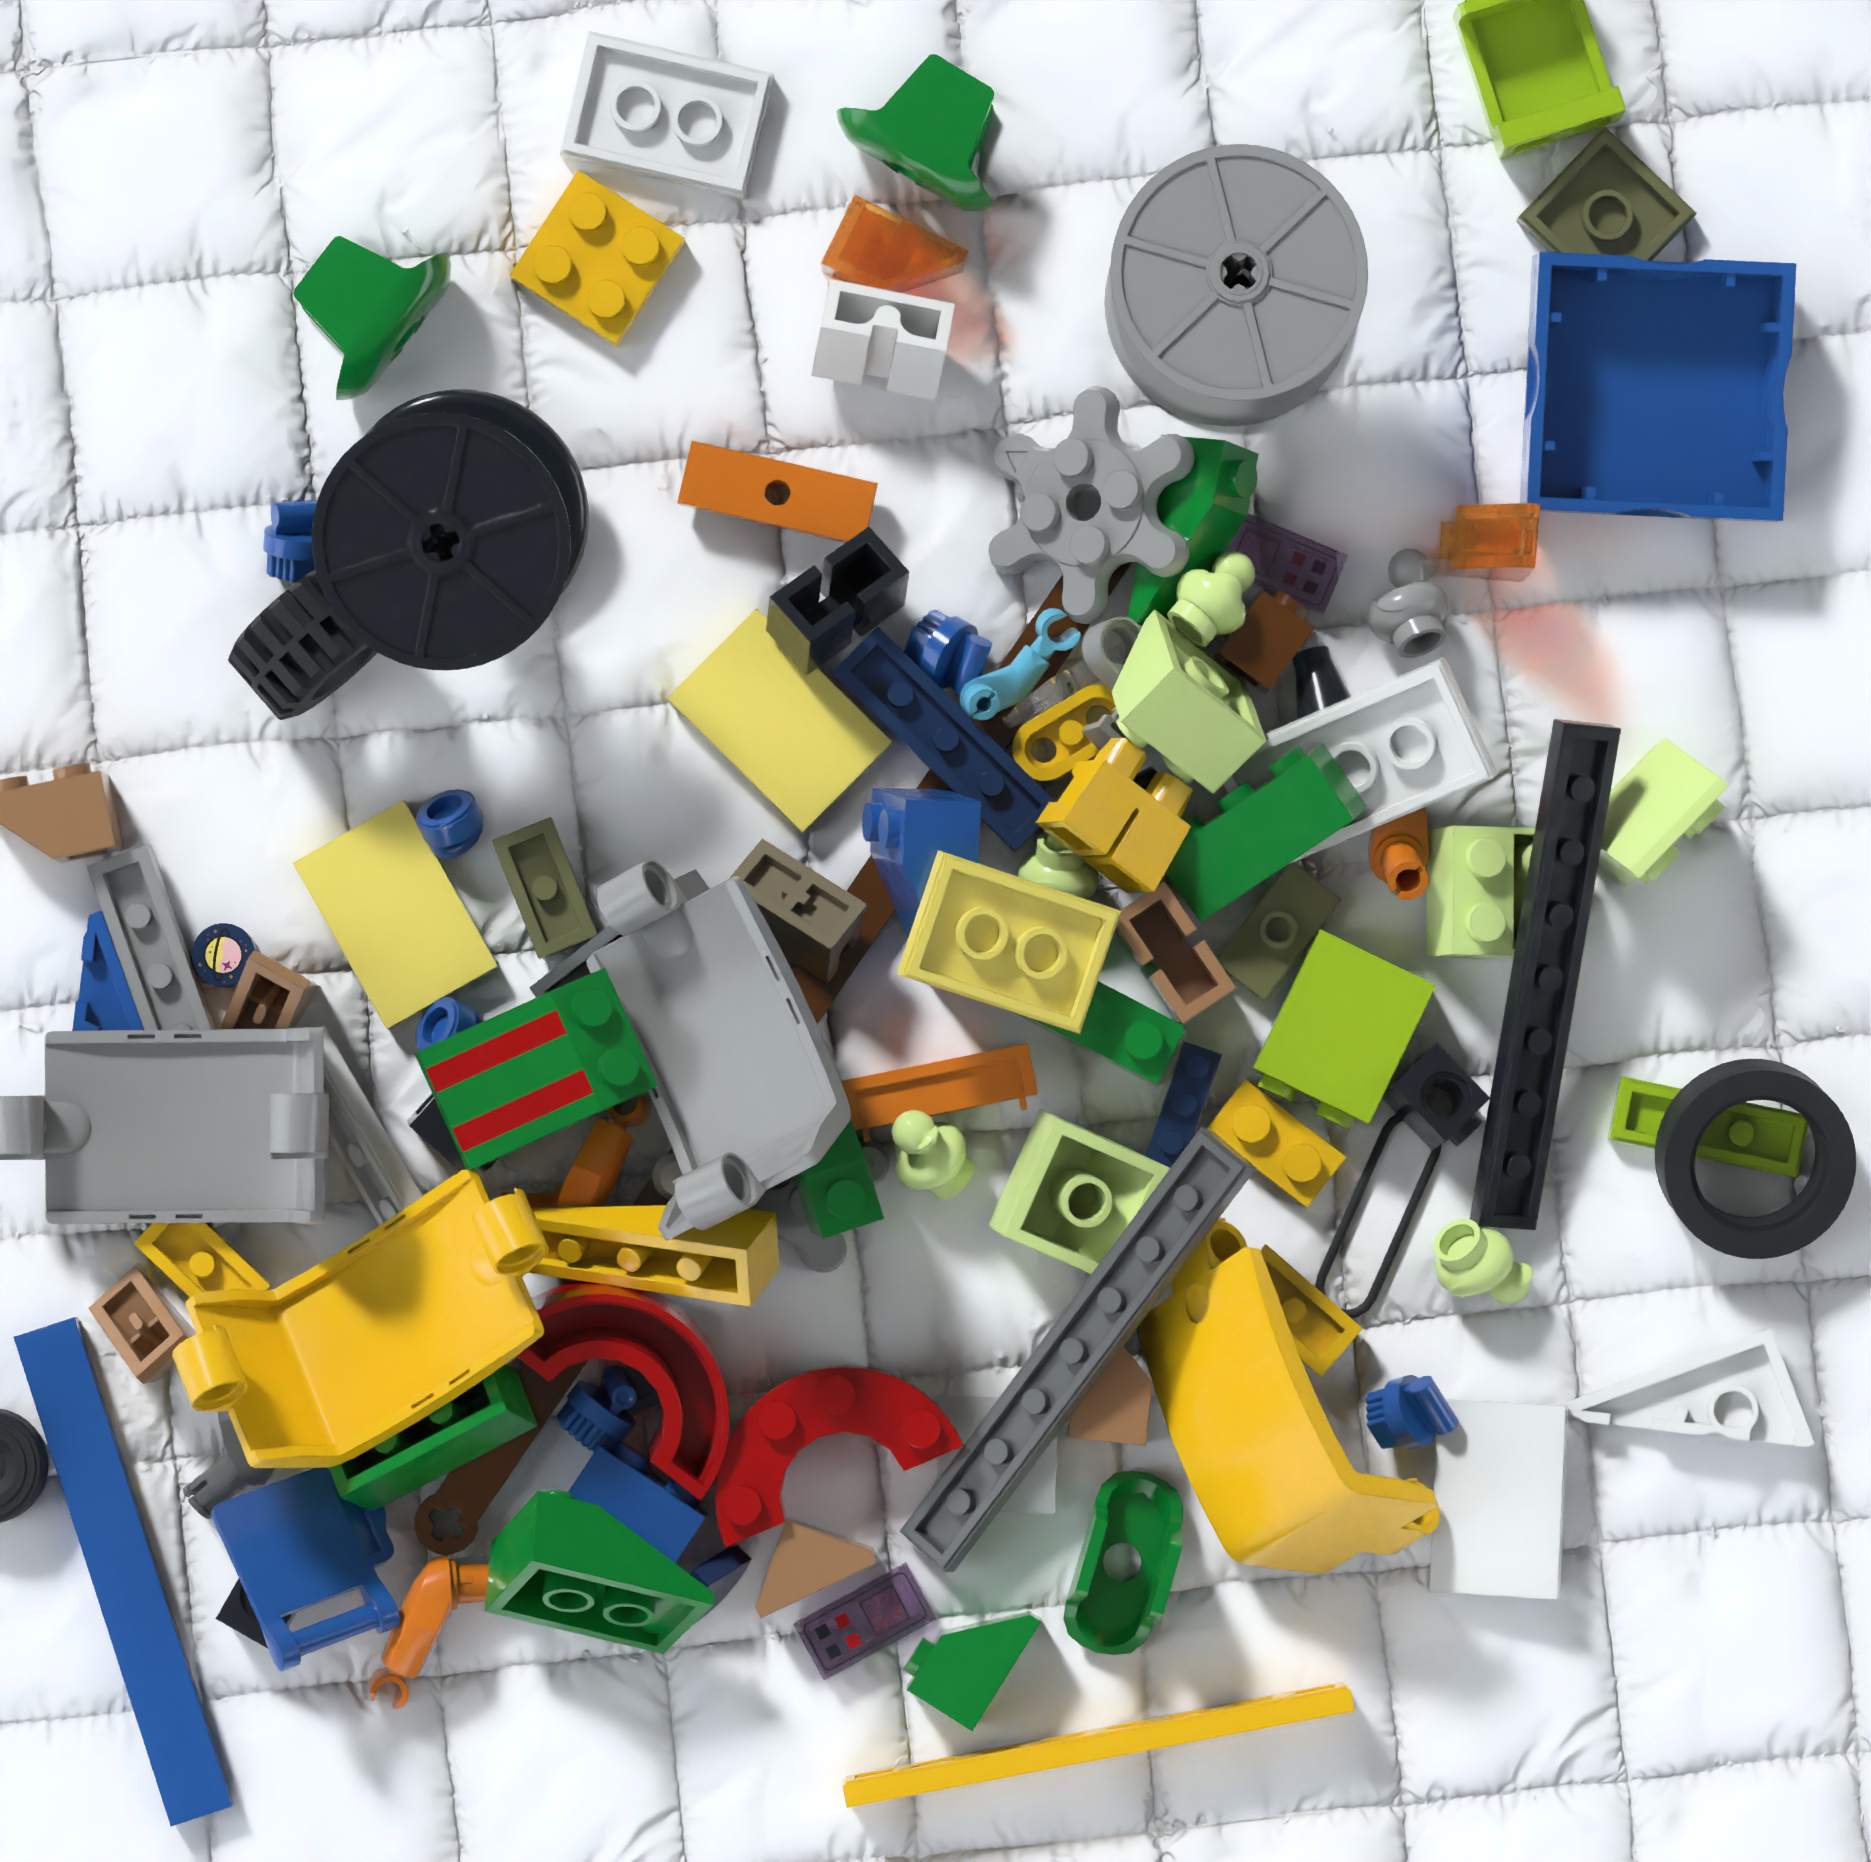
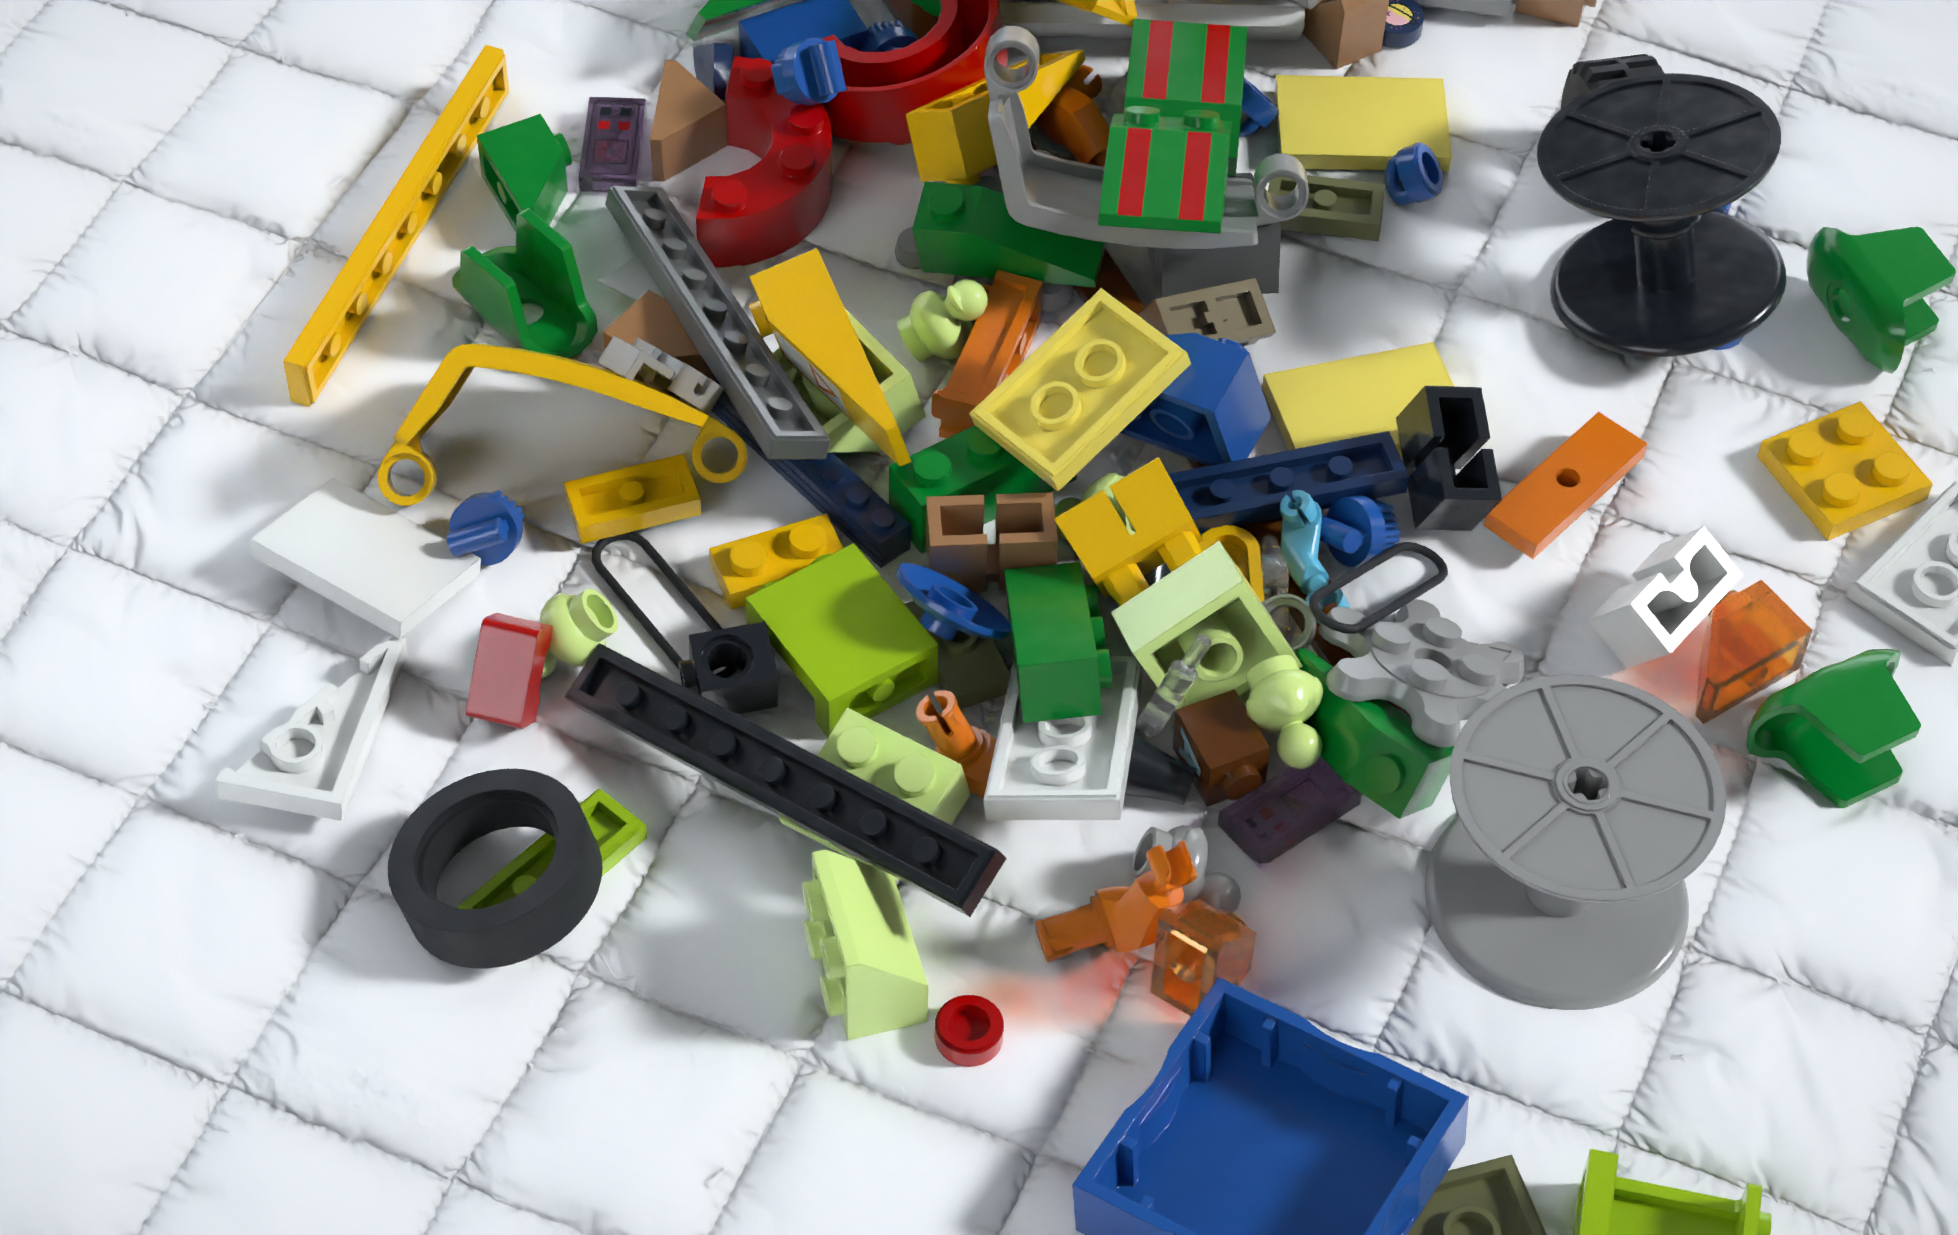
camera: 120 degrees right, 35 degrees down
none -> piece [465,613,553,729]
none -> light grey piece [598,336,725,415]
none -> yellow slope [748,248,911,466]
none -> blue piece [771,37,847,105]
none -> blue dish [895,563,1011,640]
none -> red tile [934,995,1004,1067]
none -> orange arm [1034,840,1197,963]
none -> green slope [1098,106,1232,234]
none -> clear hand [1134,634,1212,743]
none -> black piece [1309,542,1448,634]

